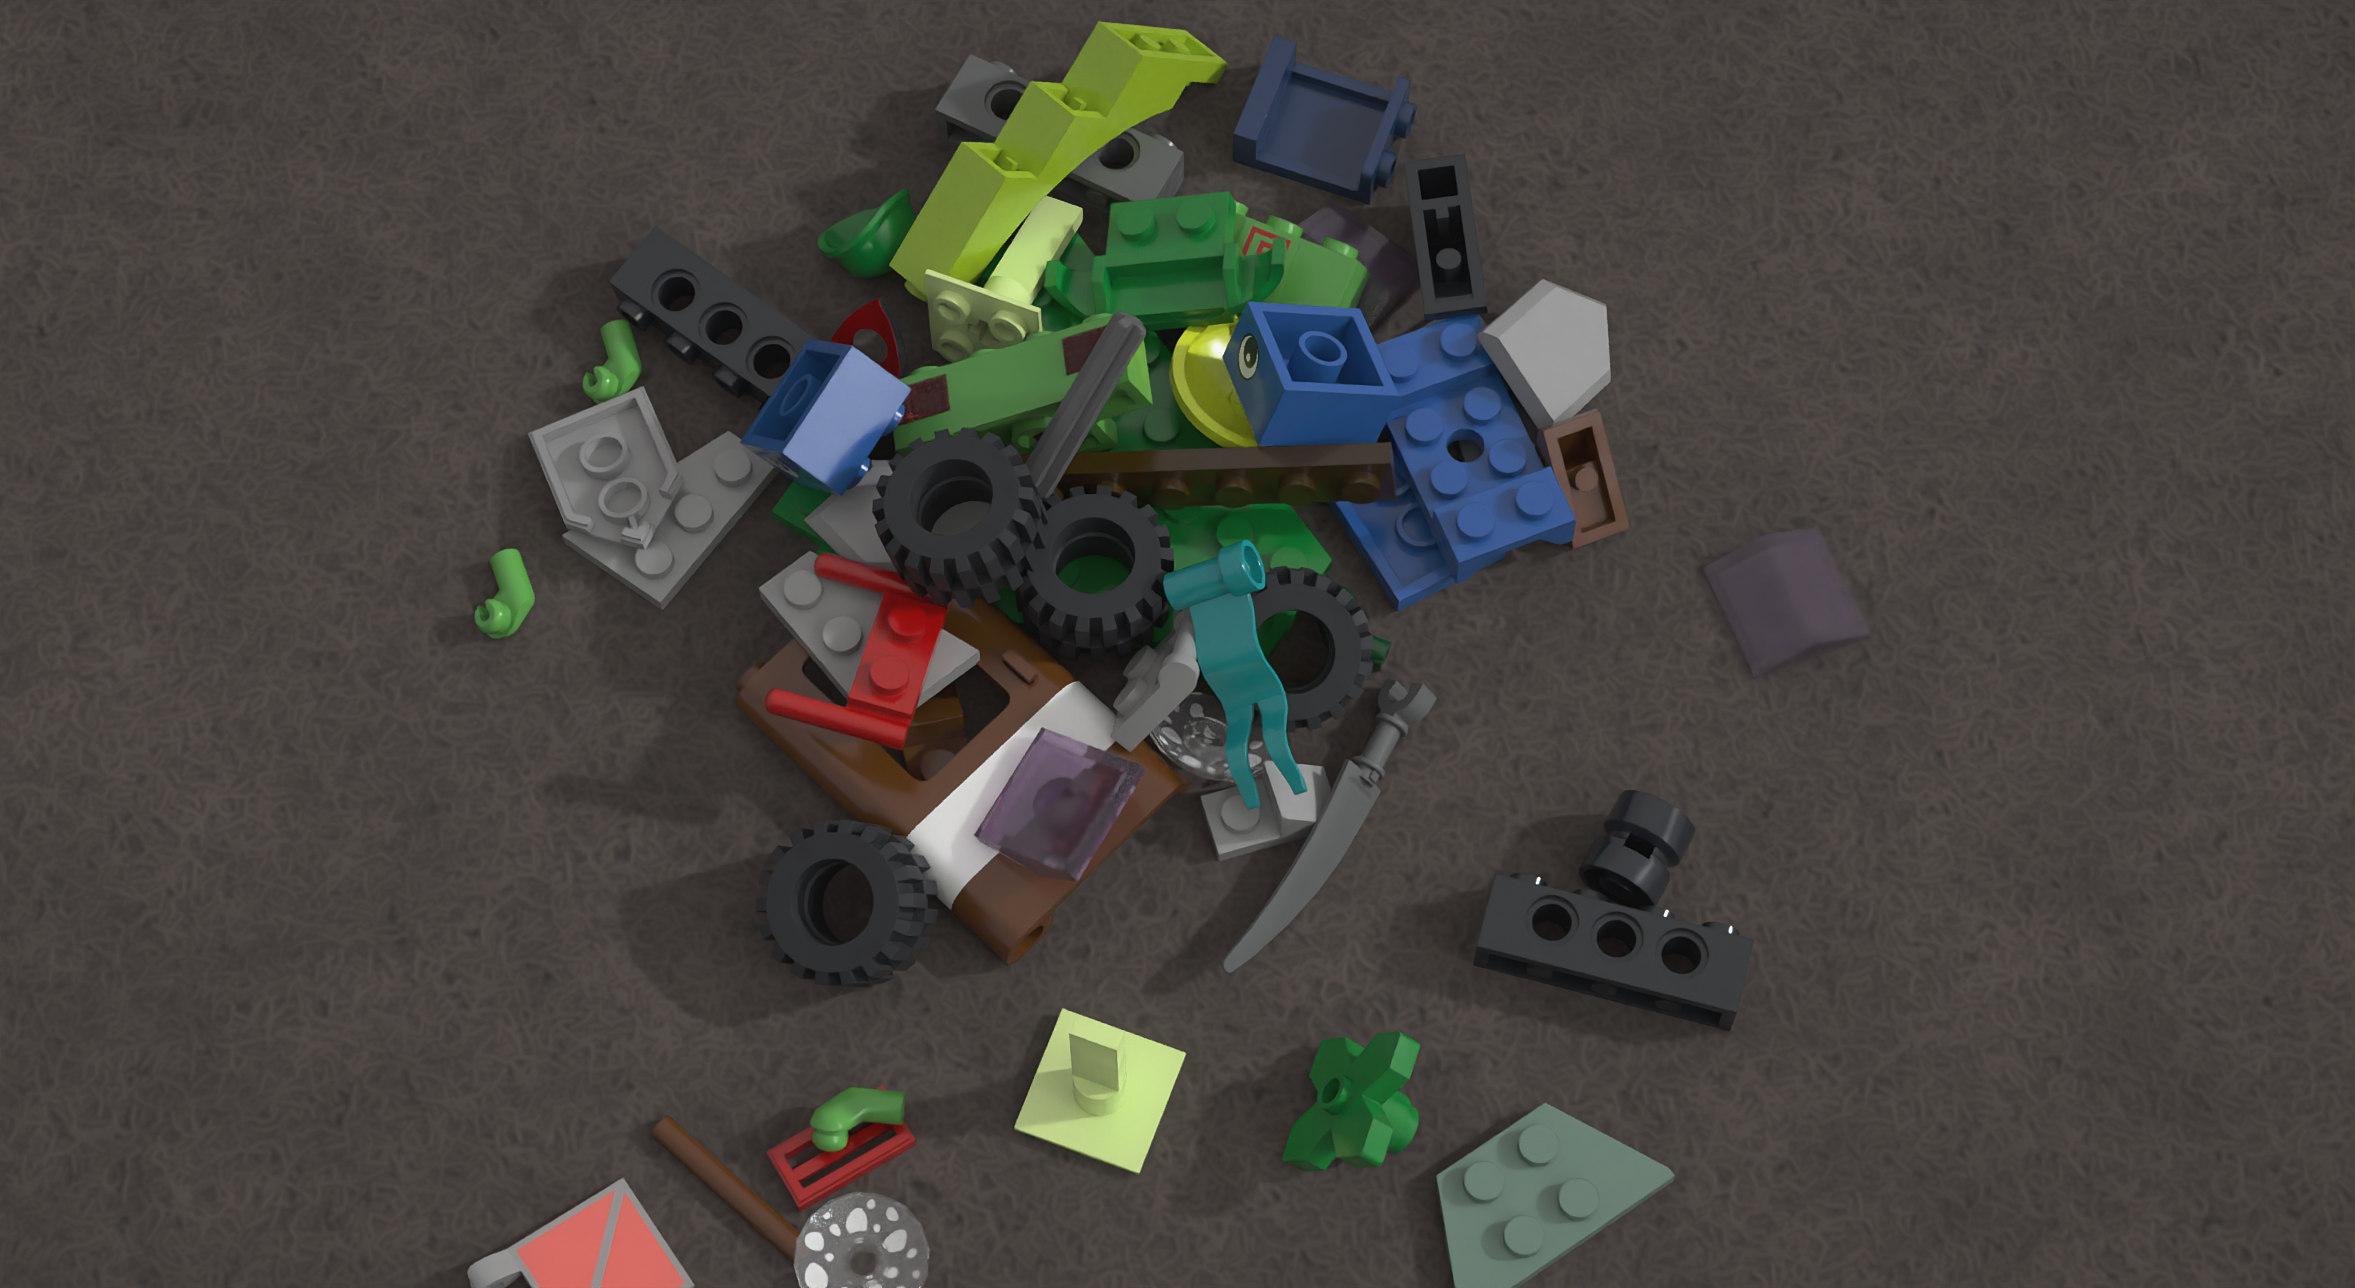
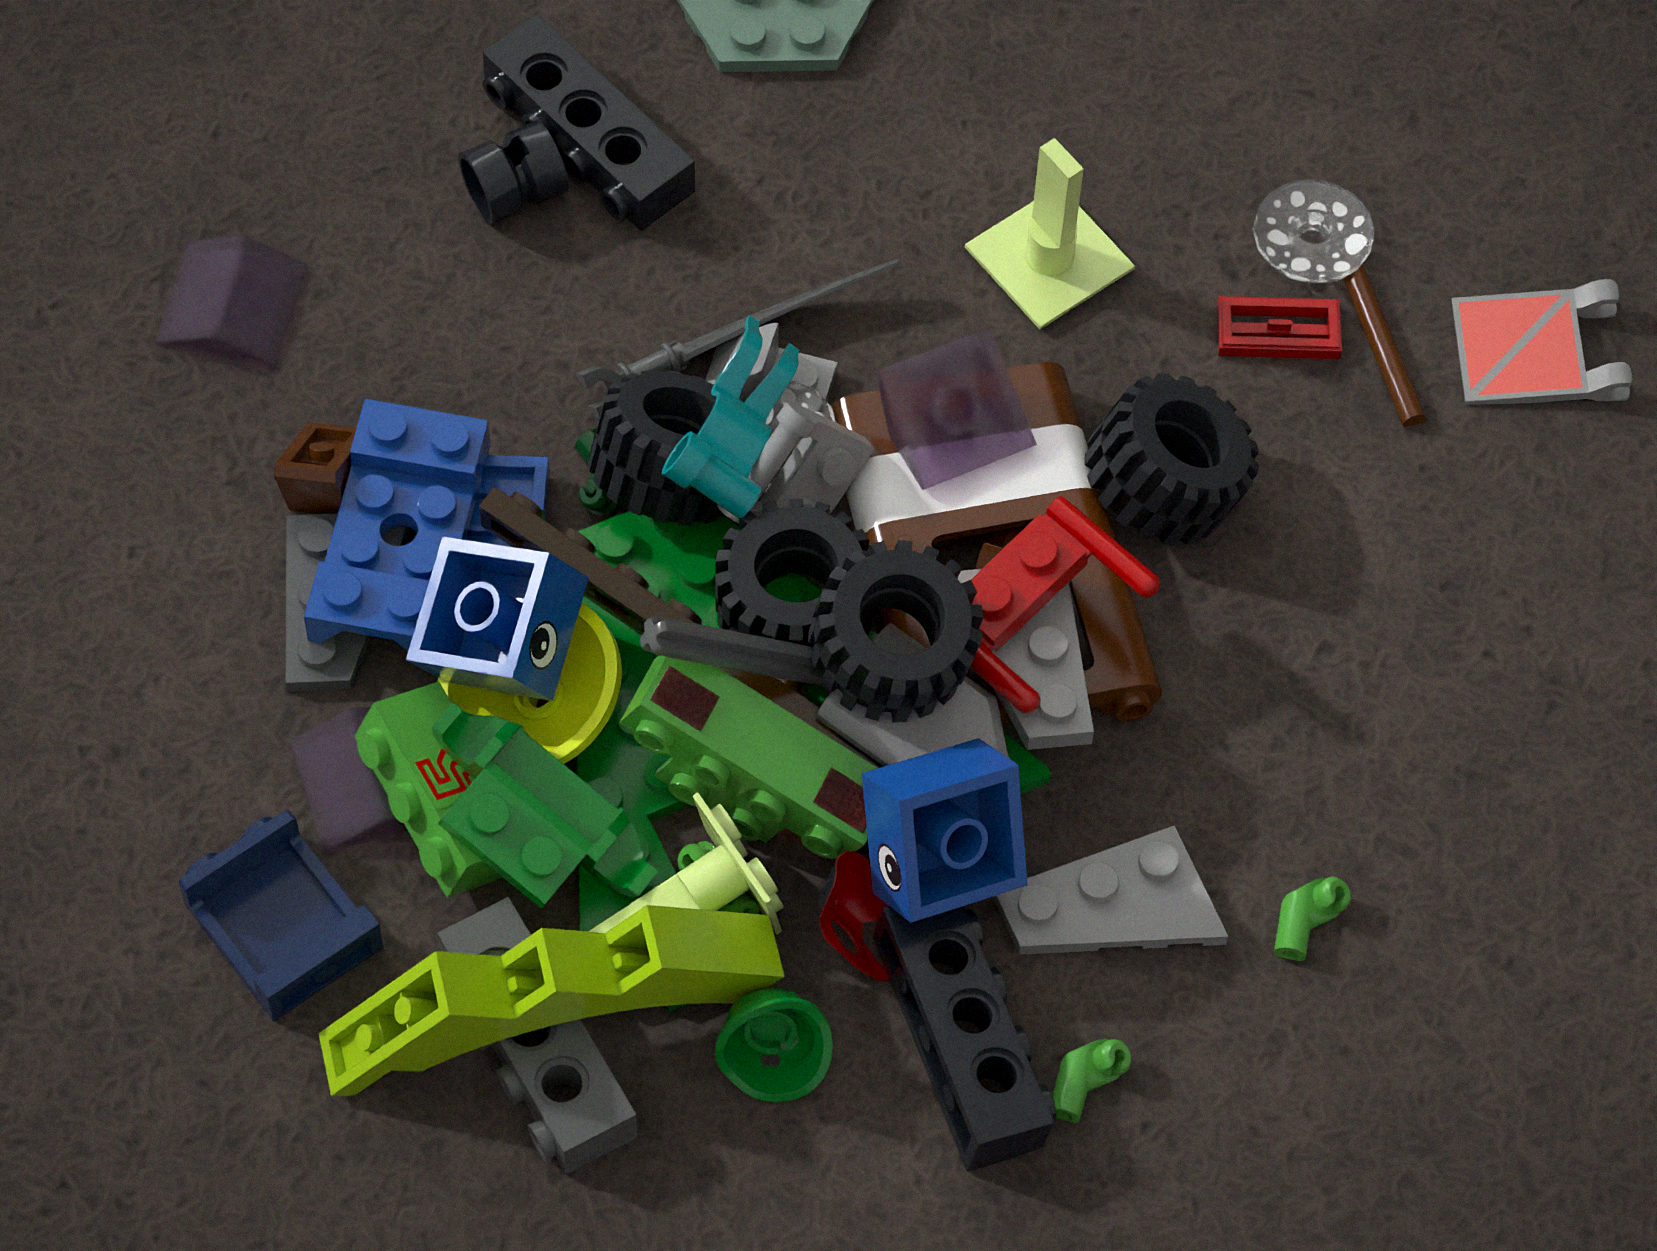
camera: 150 degrees left, 5 degrees down
light grey tile [528,386,684,550] -> none
bright green arm [810,1087,906,1152] -> none
green plant [1282,1031,1420,1172] -> none
black slope [1404,153,1488,322] -> none
light grey tile [1476,279,1611,429] -> none

